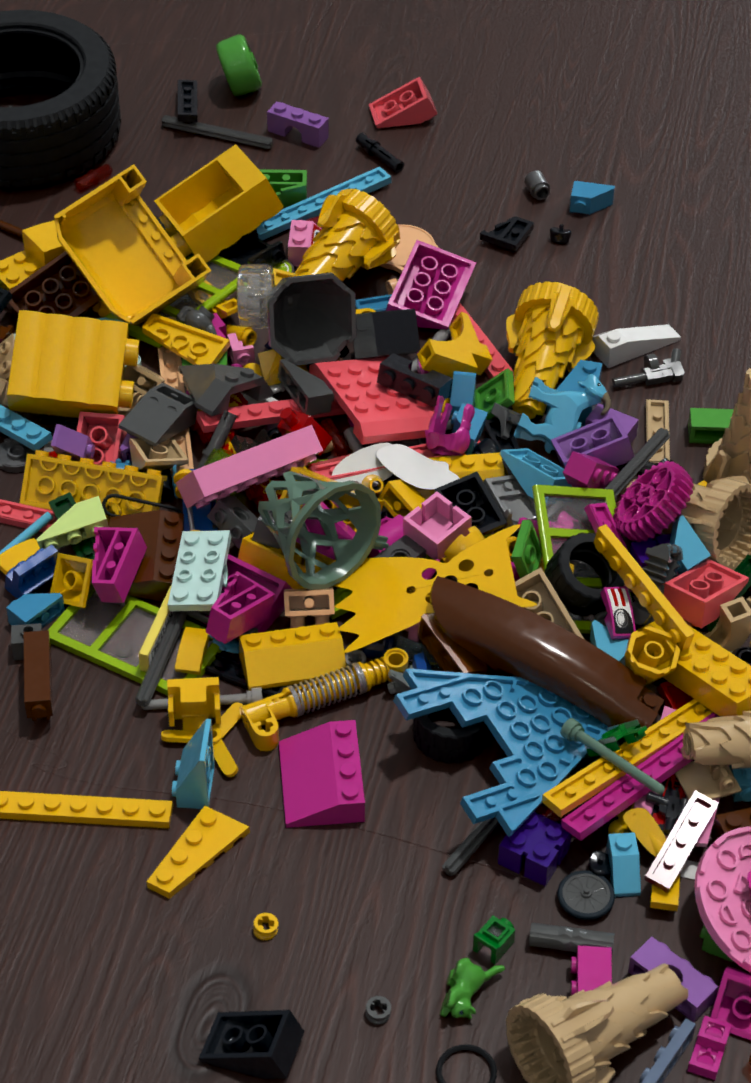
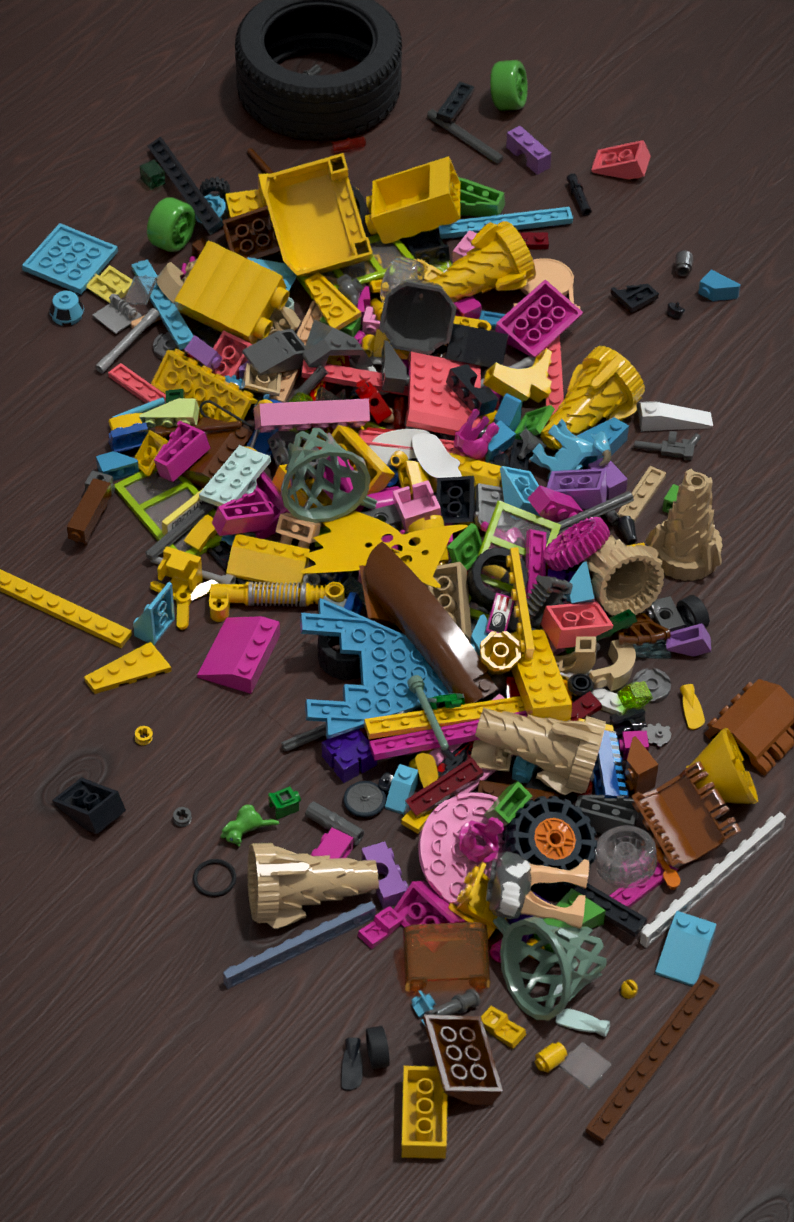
camera: 25 degrees right, 5 degrees up
none -> reddish brown piece [155,421,242,438]

